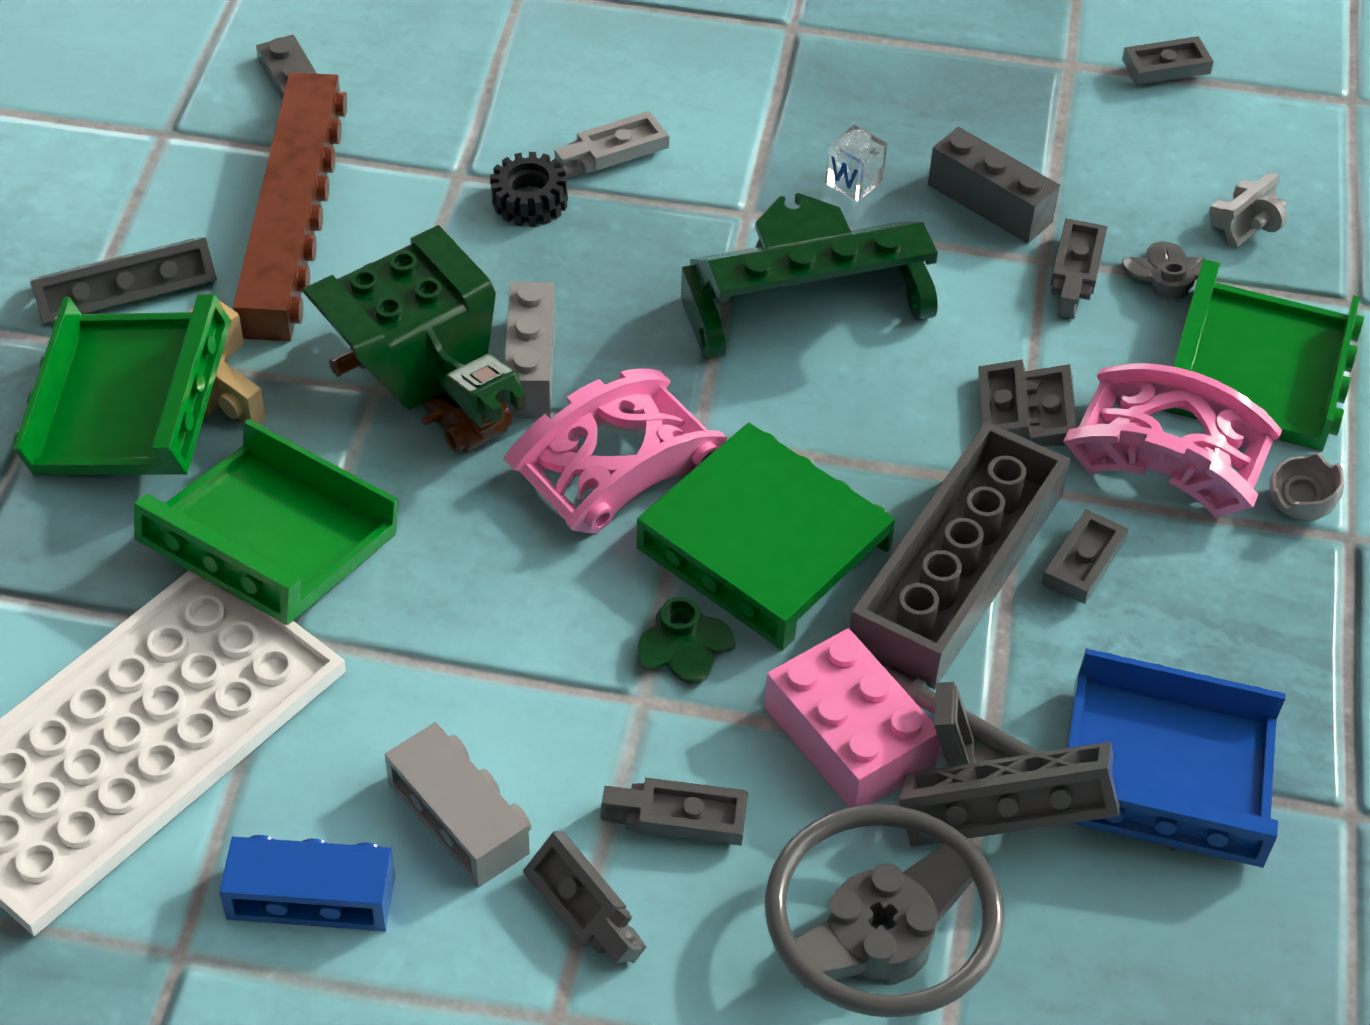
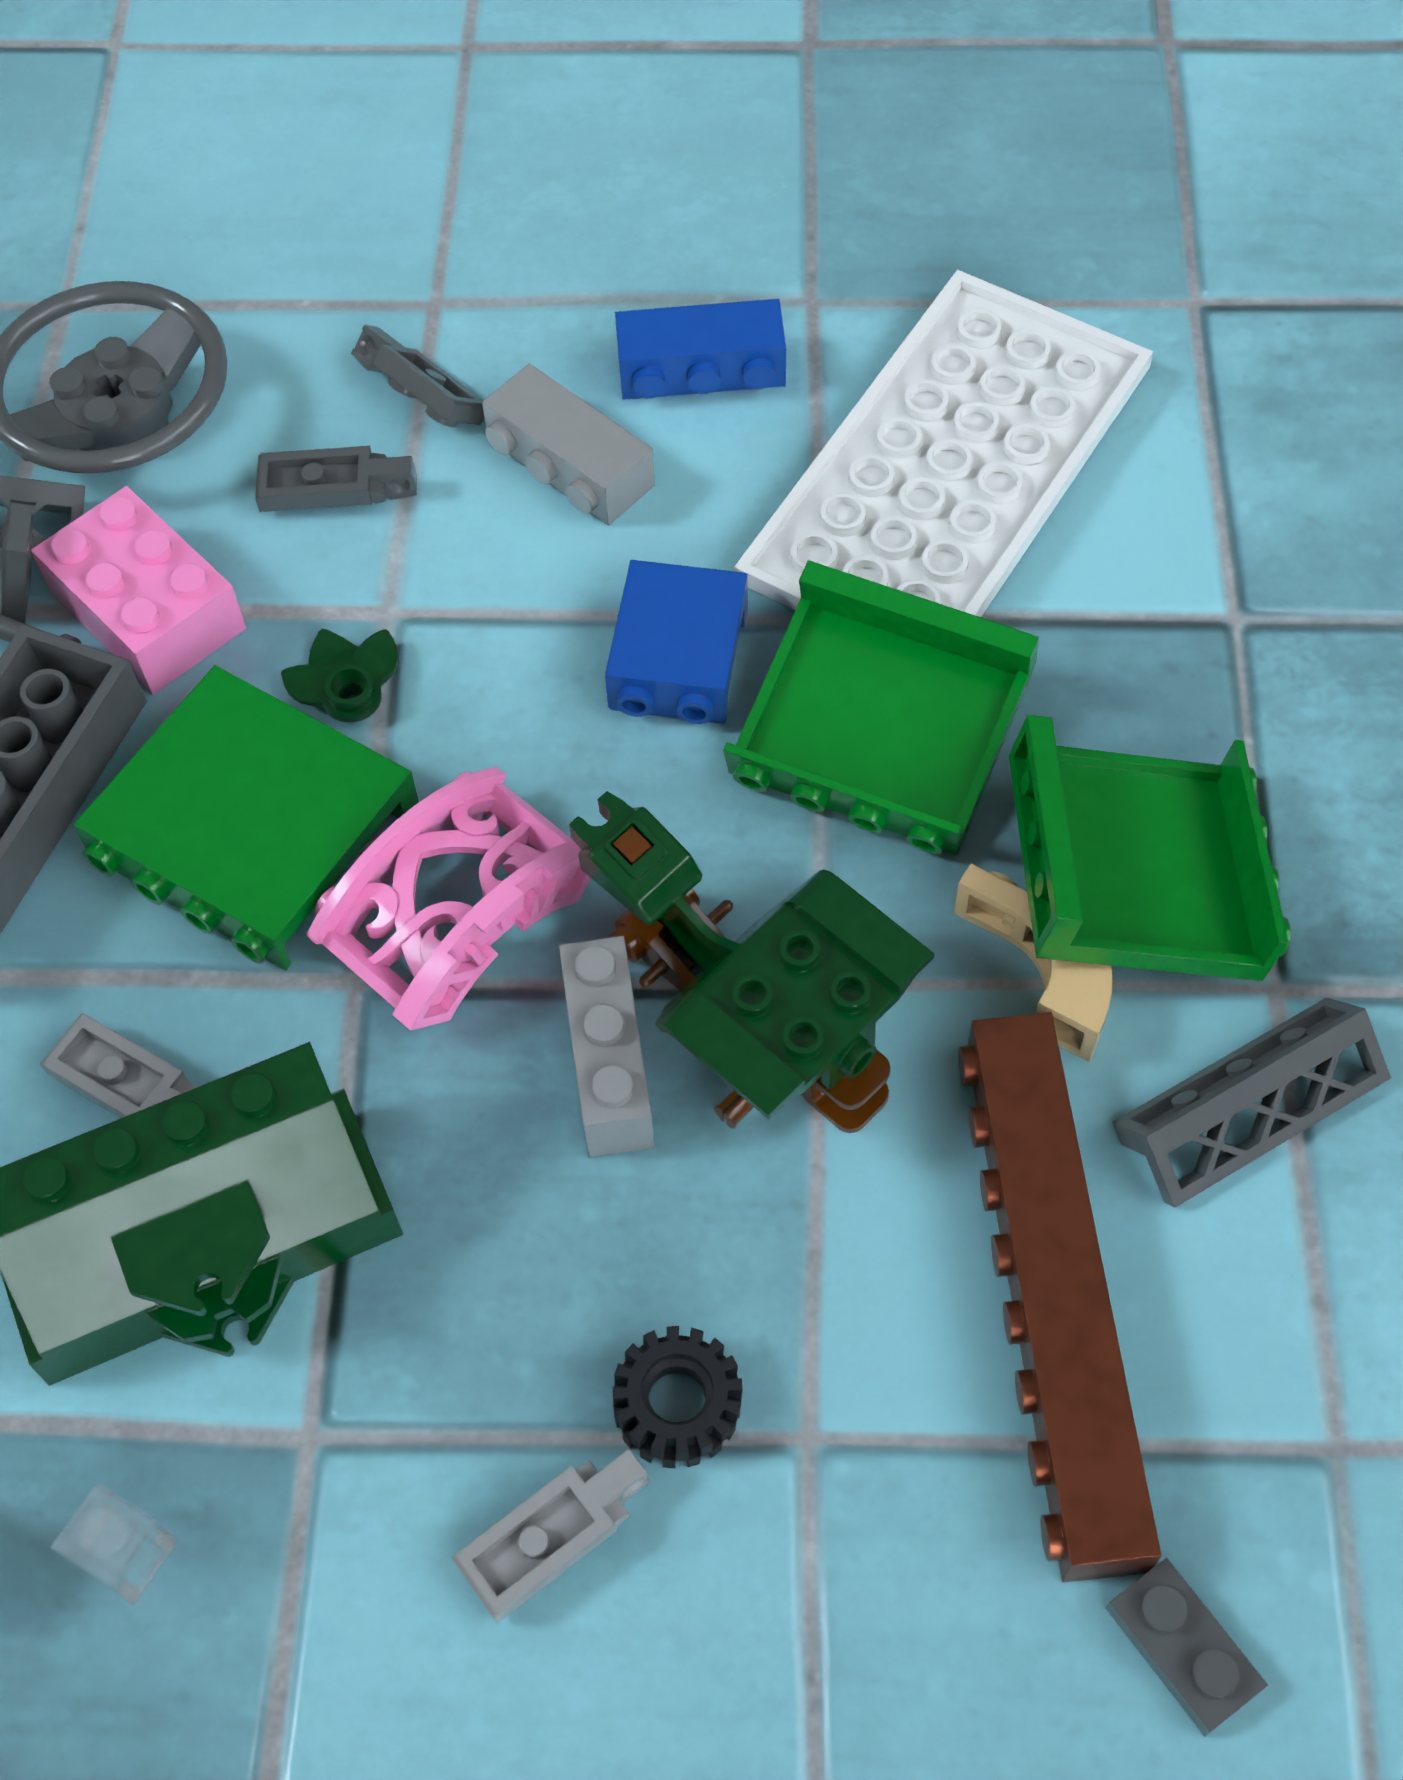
camera: 175 degrees right, 10 degrees up
none -> light grey hinge [40,1013,197,1118]
none -> blue panel [605,559,748,724]

